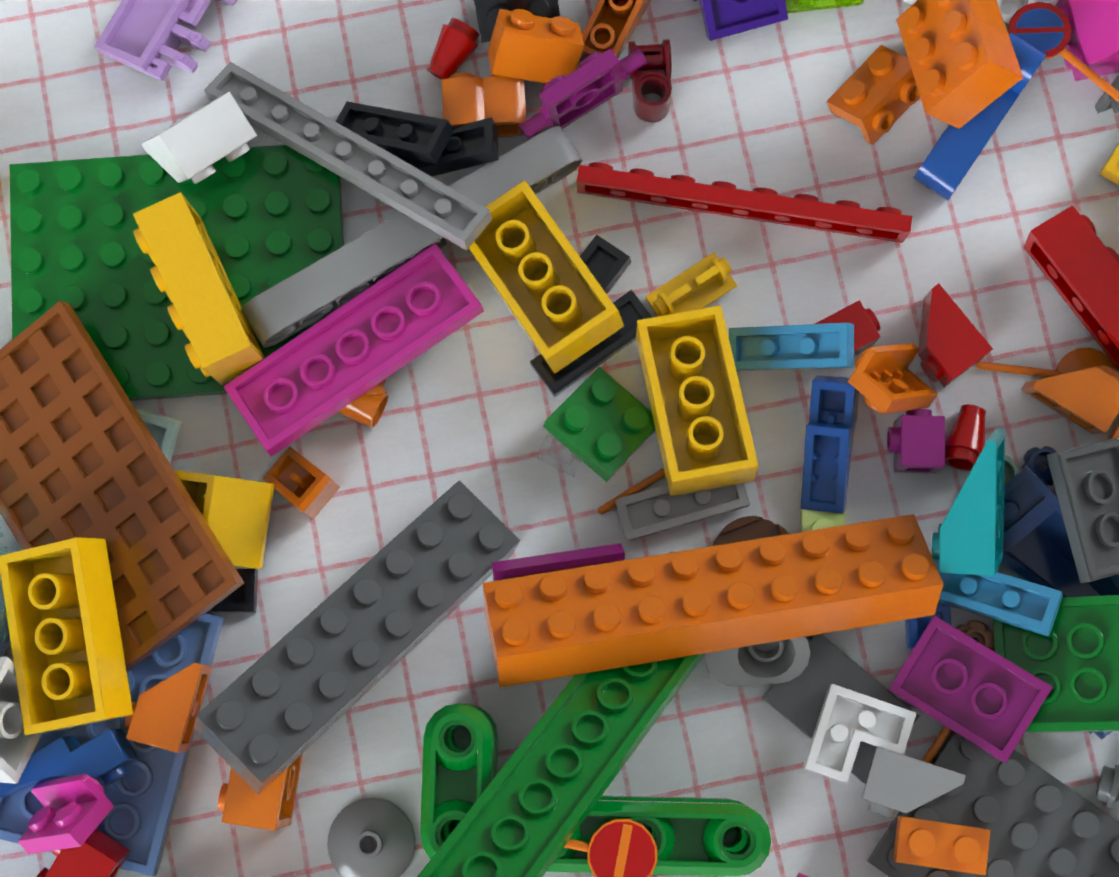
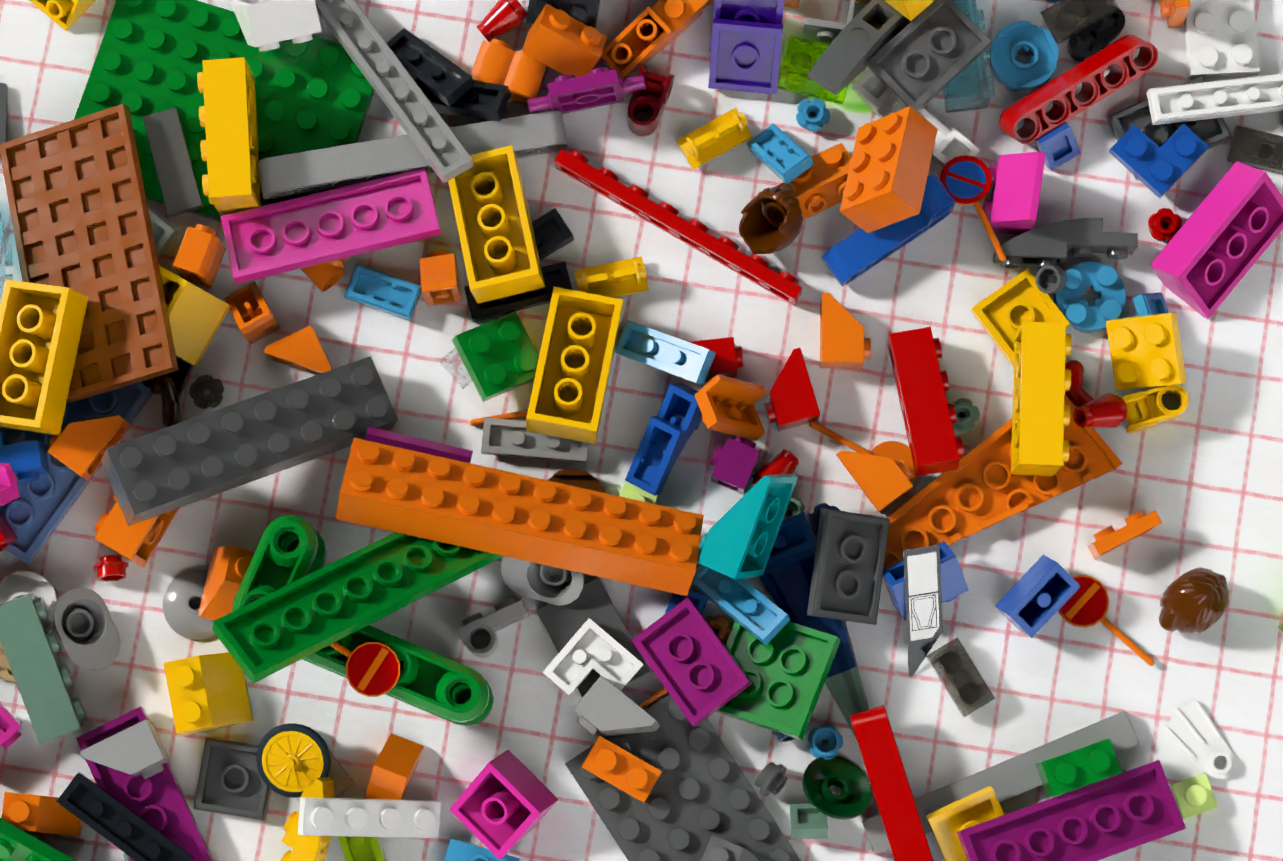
camera: 20 degrees right, 0 degrees up
none -> red plate [93,555,129,582]
none -> dark grey tile [142,108,204,217]
none -> dark brown arm [150,375,180,427]
none -> orange brick [172,224,226,289]
none -> clear smoke plate [189,375,224,409]
none -> orange slope [198,545,255,621]
none -> orange slope [263,325,333,375]
none -> dark azure plate [344,264,422,321]
none -> orange slope [419,250,462,306]
none -> light grey plate [456,598,529,657]
none -> yellow hinge [676,108,753,170]
none -> reddish brown hair [739,183,803,254]
none -> dark azure plate [747,123,814,184]
none -> dark azure plate [796,98,830,132]
none -> orange slope [820,293,871,369]

